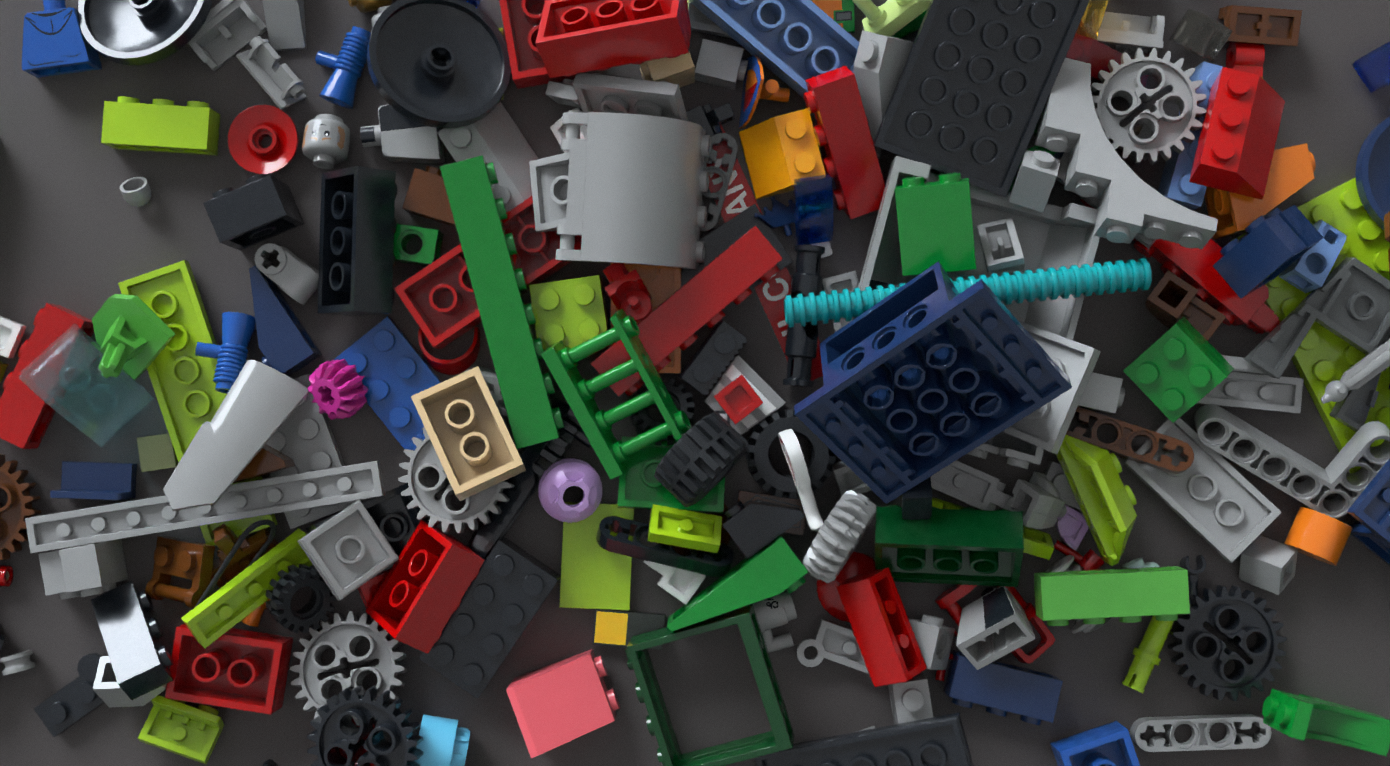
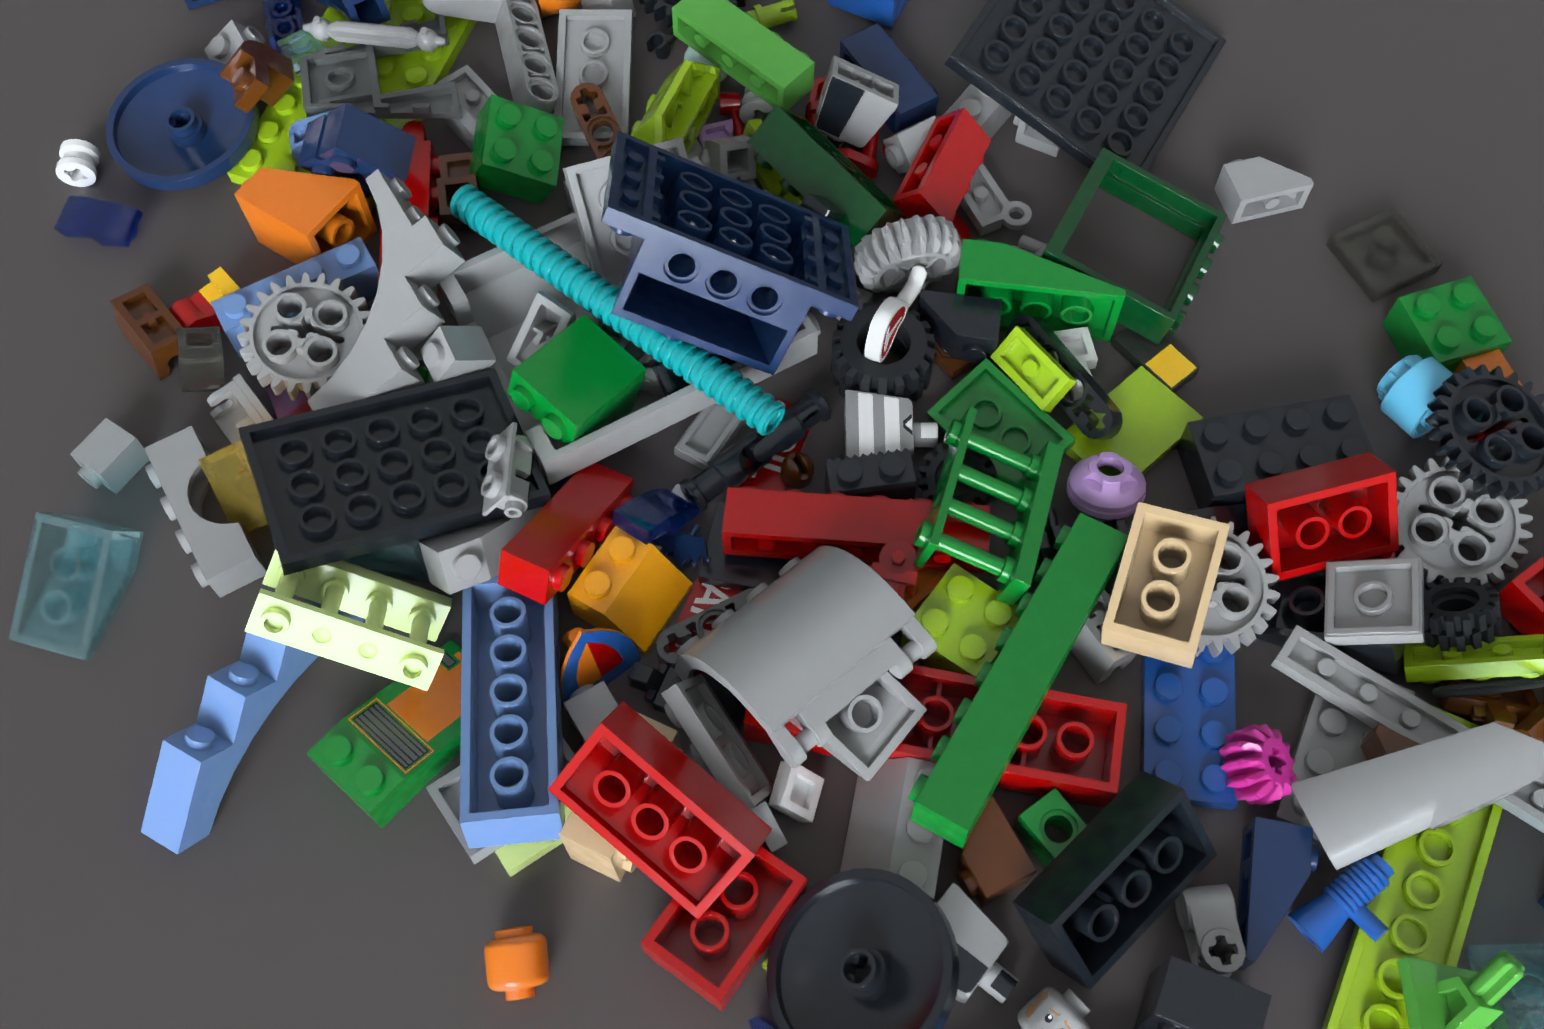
camera: 135 degrees left, 25 degrees down
olive tile [137,433,179,472] -> none
red helmet [418,327,480,375] -> none
coral slope [506,649,620,758] -> none
black tyre [654,412,748,507] -> none
red plate [713,375,763,425] -> none
red slope [1189,67,1285,200] -> none
none -> light grey hinge [481,422,533,518]
none -> reddish brown hinge [780,452,814,489]

